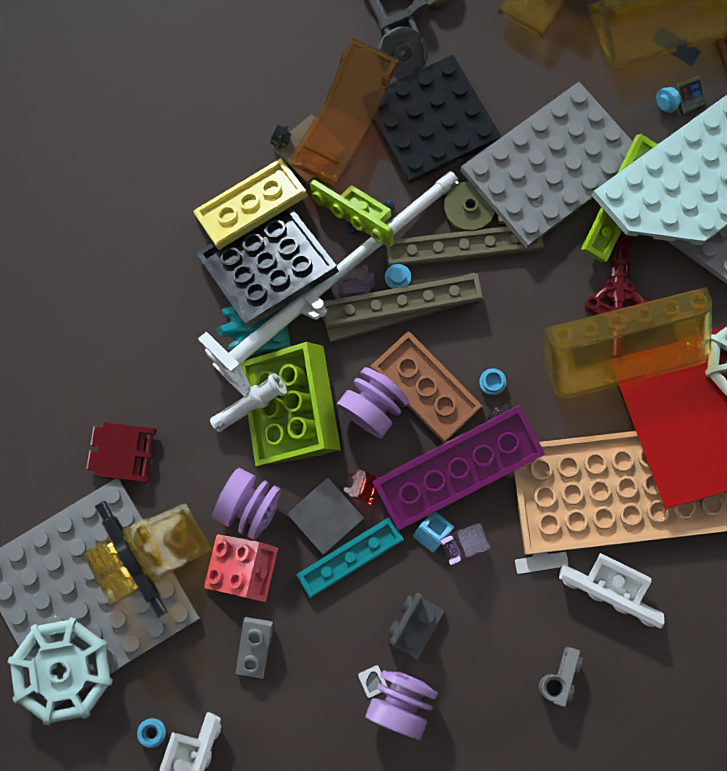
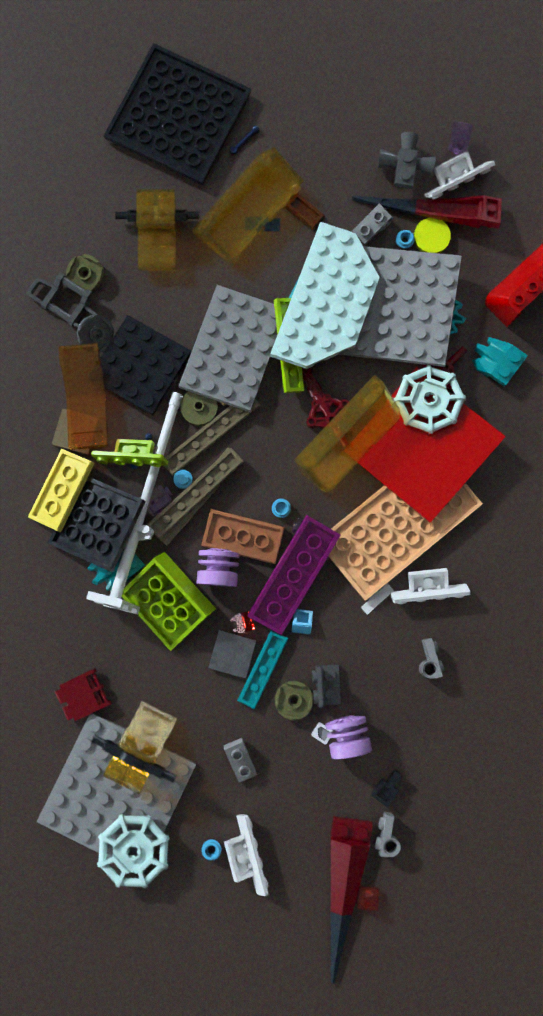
camera: 40 degrees left, 5 degrees up
coral bracket [204,534,279,602] -> none
white pin [210,373,287,432] -> none
lavender wheel [212,468,281,541] -> none
black plate [270,124,292,150] -> none
clear purple brick [440,523,491,565] -> none
medium azure plate [656,87,681,113] -> none
slope [674,76,707,114] -> none
none -> olive plate [275,681,313,720]

